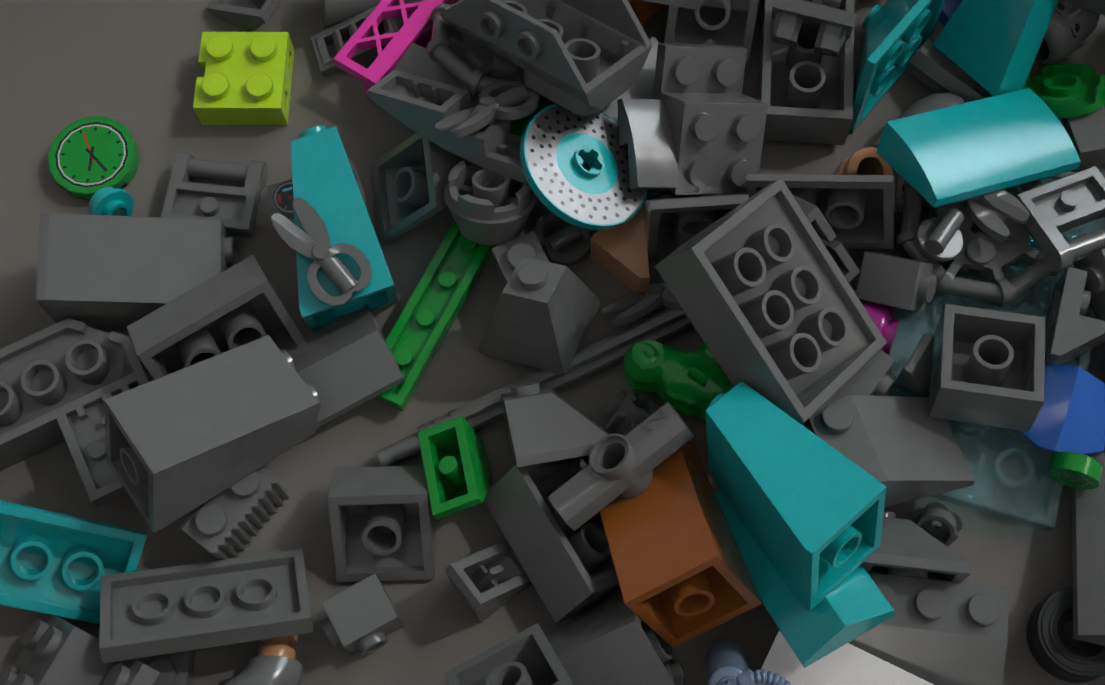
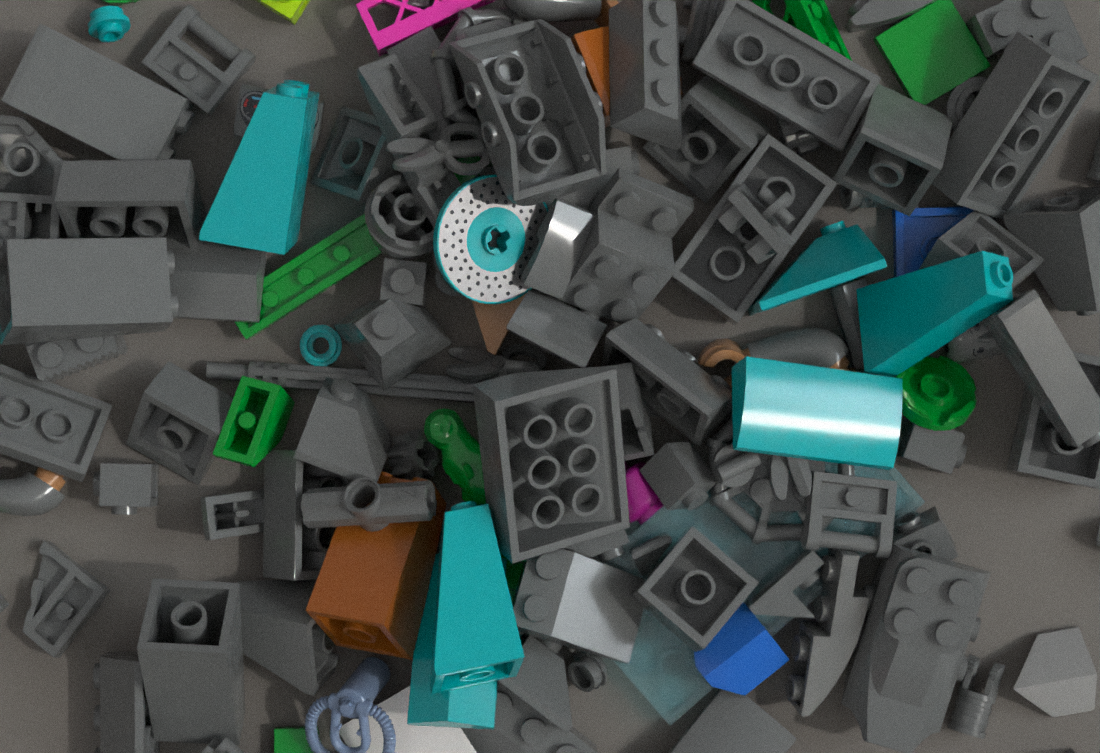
camera: 30 degrees right, 20 degrees up
dark grey piece [271,197,372,307] -> none
green tile [1047,451,1103,489] -> none
none -> teal plate [300,325,342,366]

